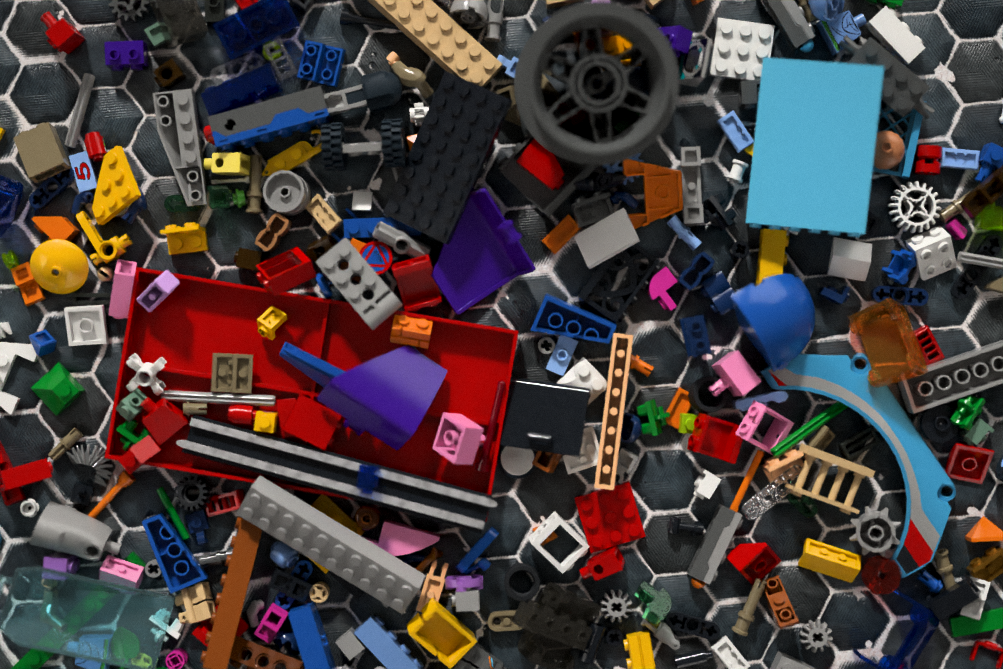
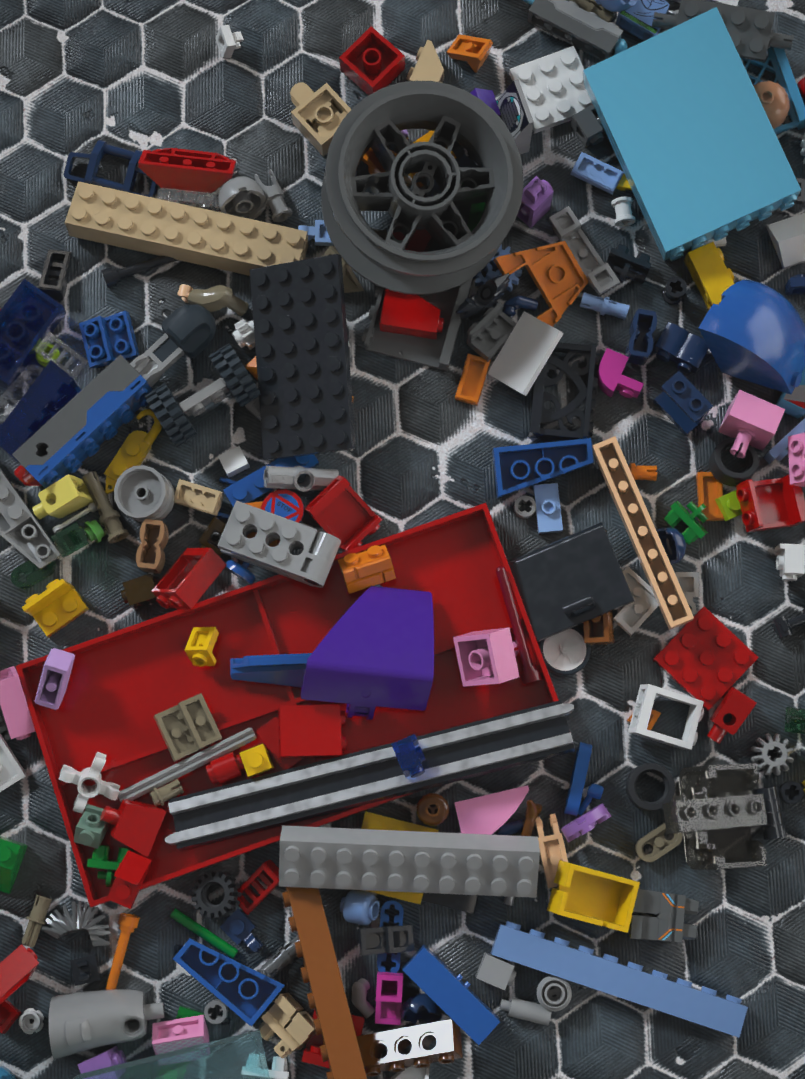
camera: 25 degrees left, 10 degrees down
tan wheel [309,582,330,603] -> none
dark purple panel [431,188,536,315] -> none
light grey brick [452,587,480,612] -> none
white slope [556,357,608,405] -> none
none -> medium lavender brick [517,176,554,228]

